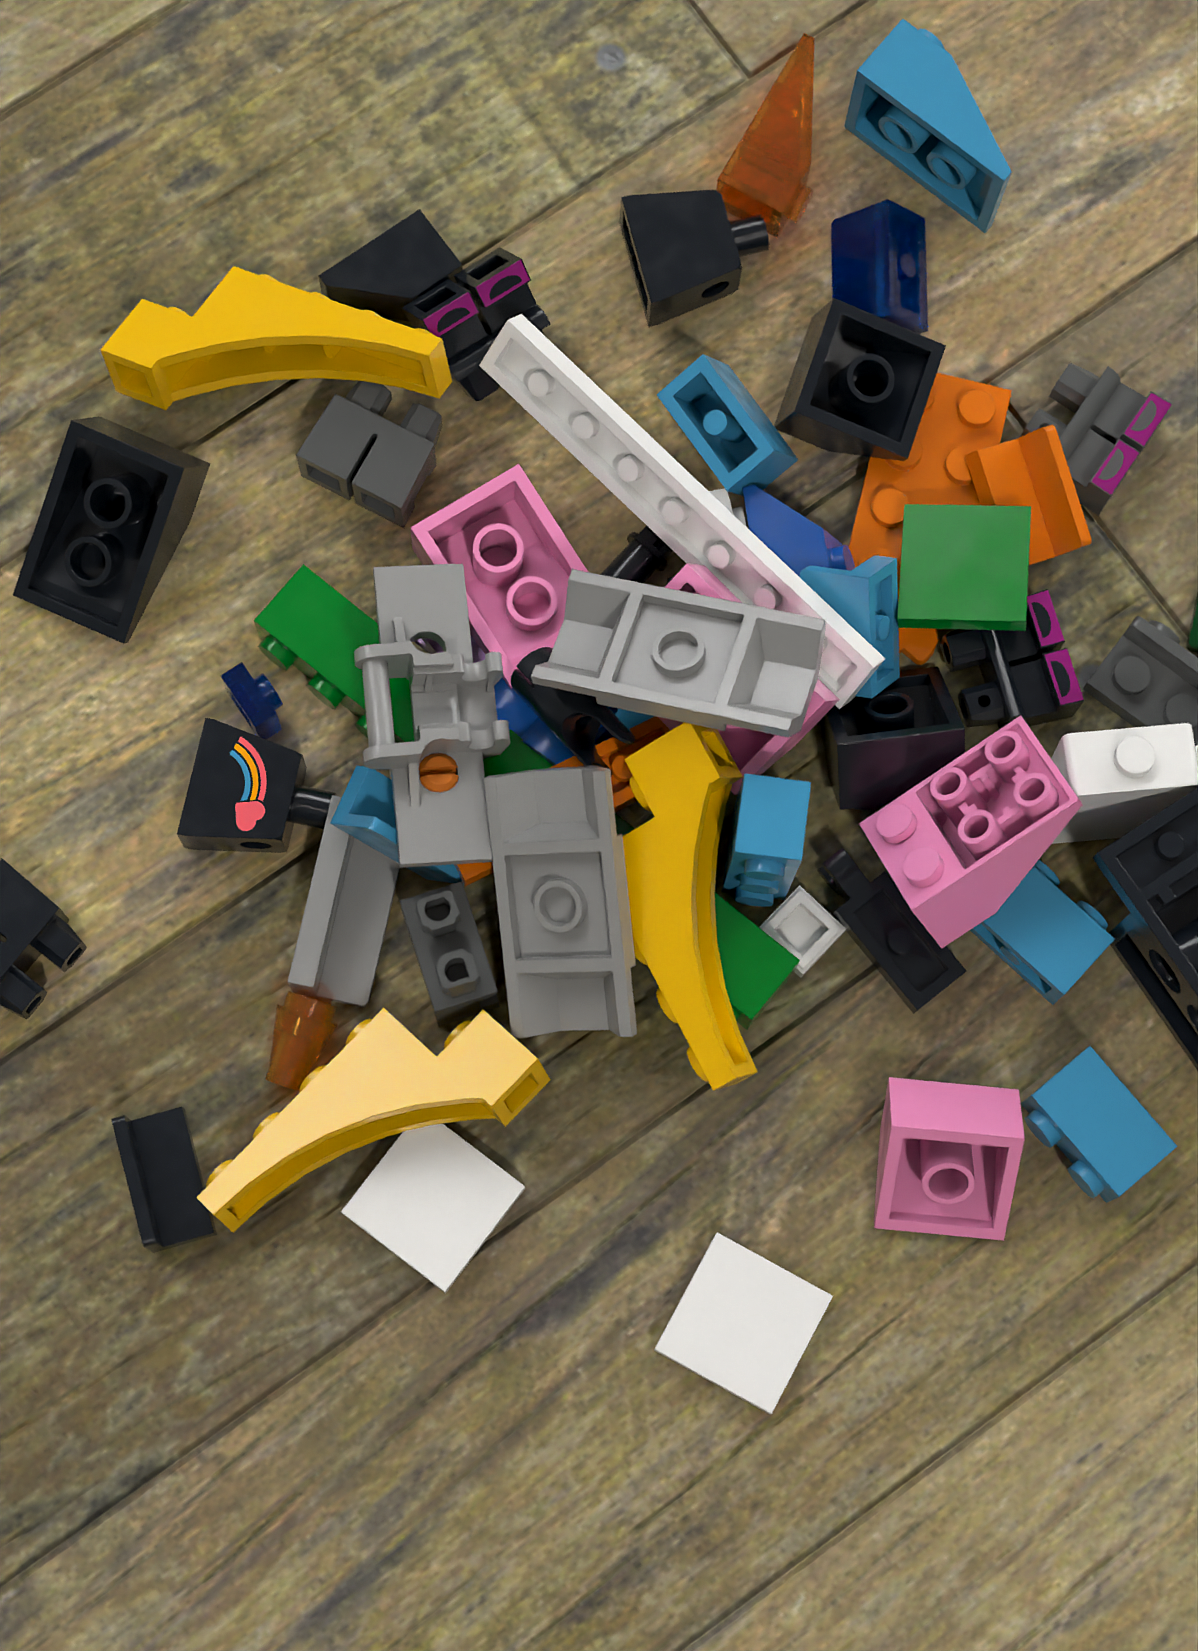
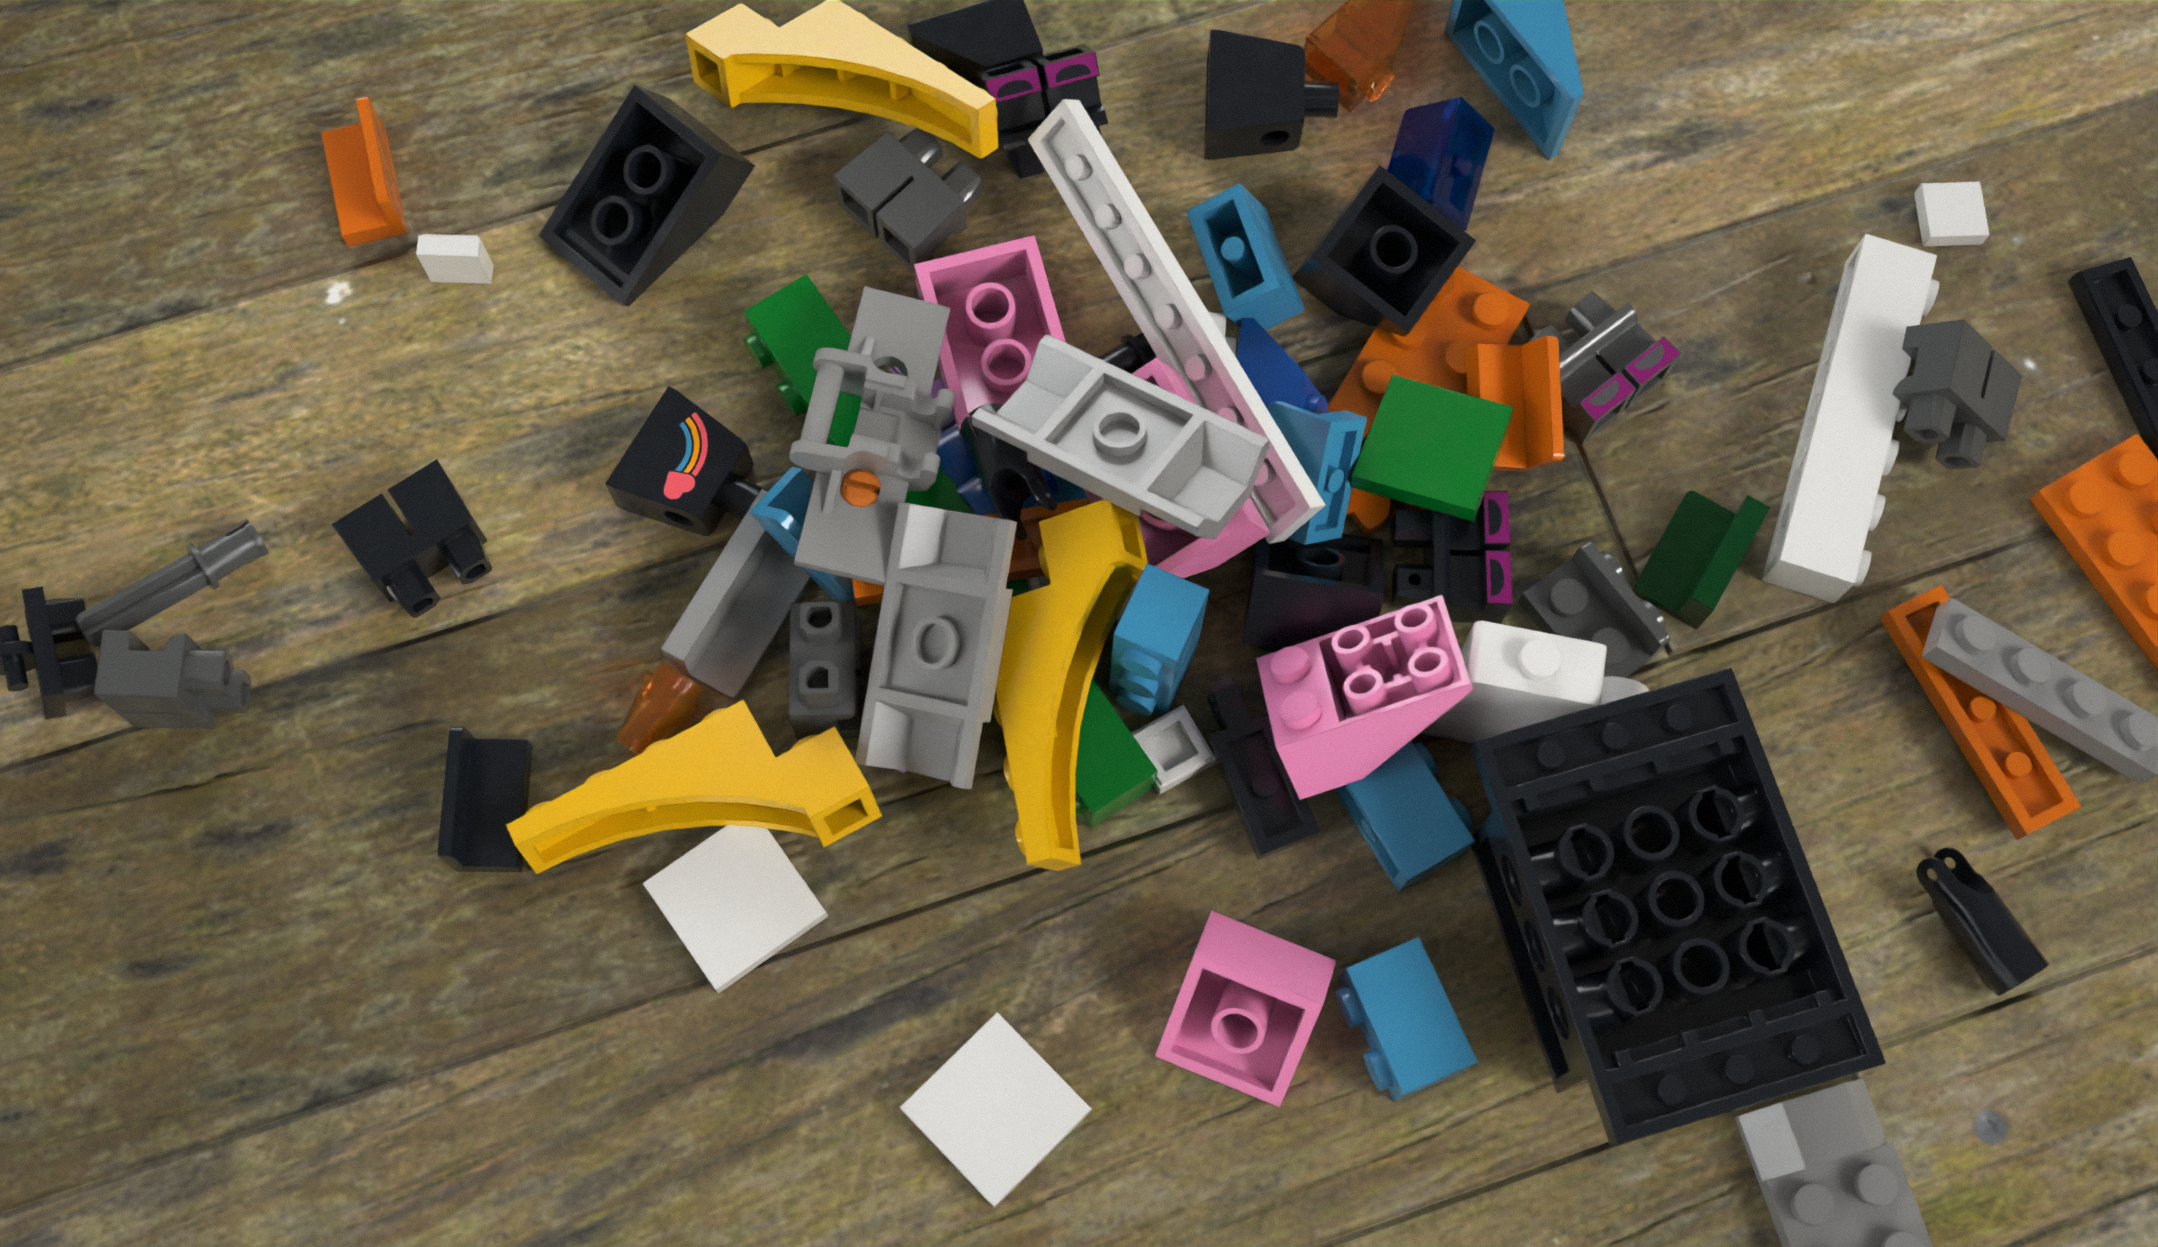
camera: 20 degrees right, 5 degrees down
clear blue plate [221,662,283,739] -> none

